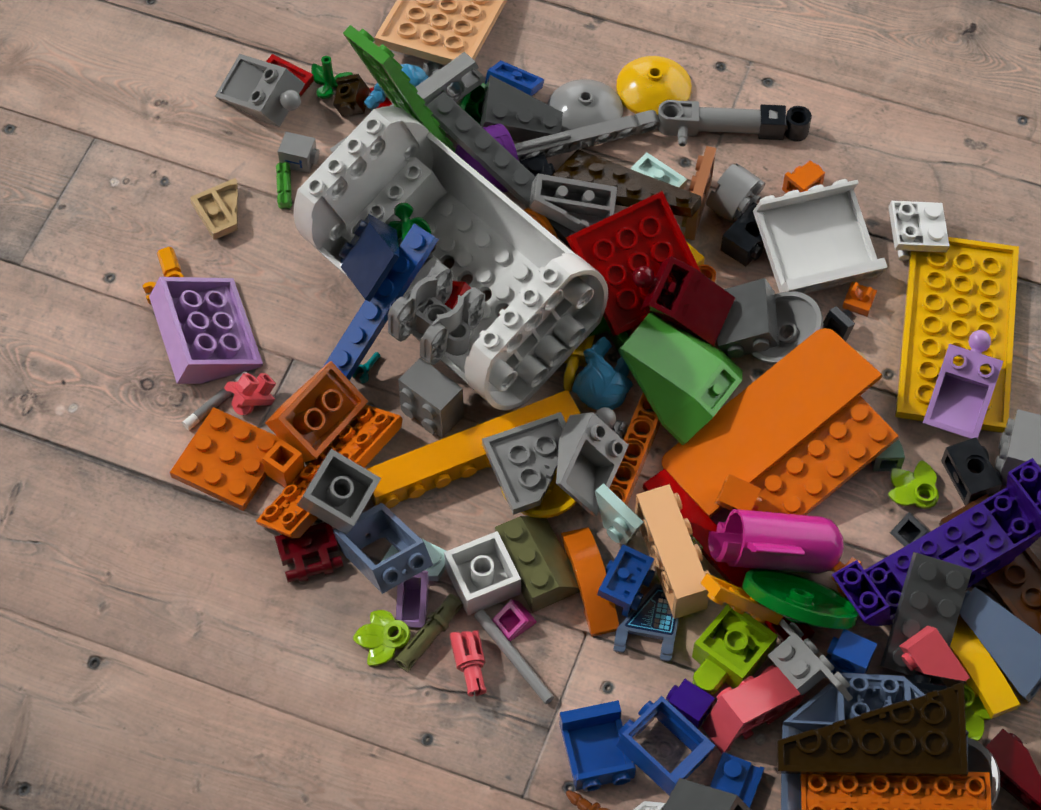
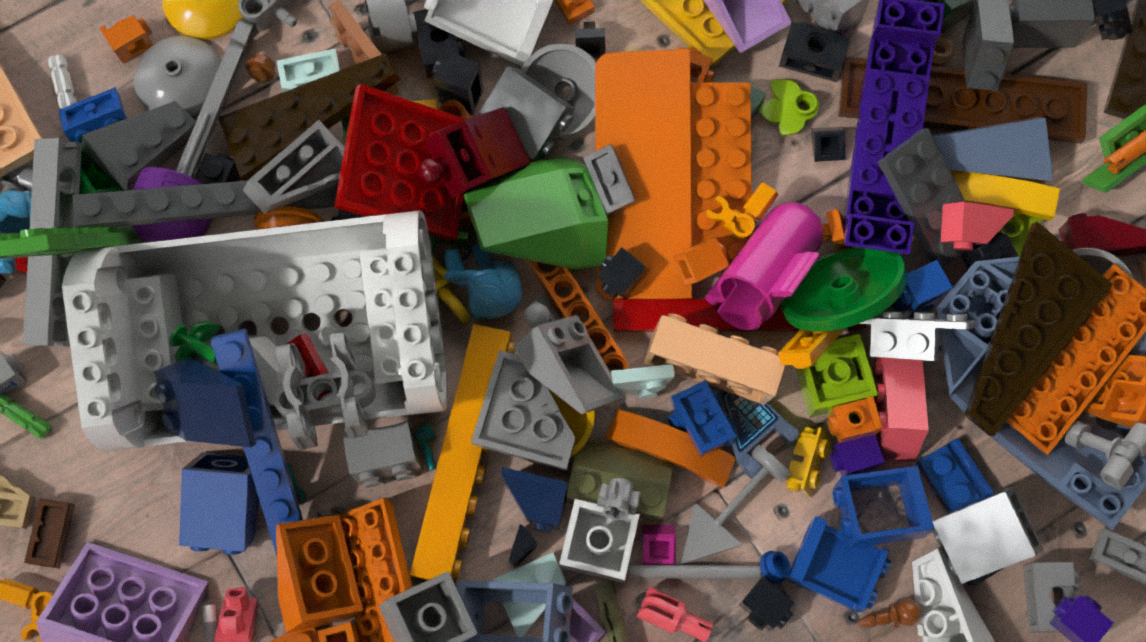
camera: 50 degrees left, 15 degrees up
none -> reddish brown plate [24,498,75,569]
none -> white axle [48,54,77,109]
none -> orange brick [99,14,153,64]
none -> blue slope [179,452,259,555]
none -> dark orange plate [245,54,275,82]
none -> teal hand [415,424,437,471]
none -> black brick [432,51,484,115]
none -> dark blue slope [501,467,568,533]
none -> black slope [509,524,538,567]
none -> flat silver plate [583,144,638,215]
none -> black brick [597,247,650,299]
none -> light grey gear [597,478,640,520]
none -> orange bracket [678,46,715,82]
none -> light grey piece [681,445,792,565]
none -> light orange bar [705,182,779,240]
none -> black brick [739,577,794,631]
none -> blue plate [760,551,791,584]
none -> yellow hinge [785,427,831,498]
none -> orange brick [827,396,883,443]

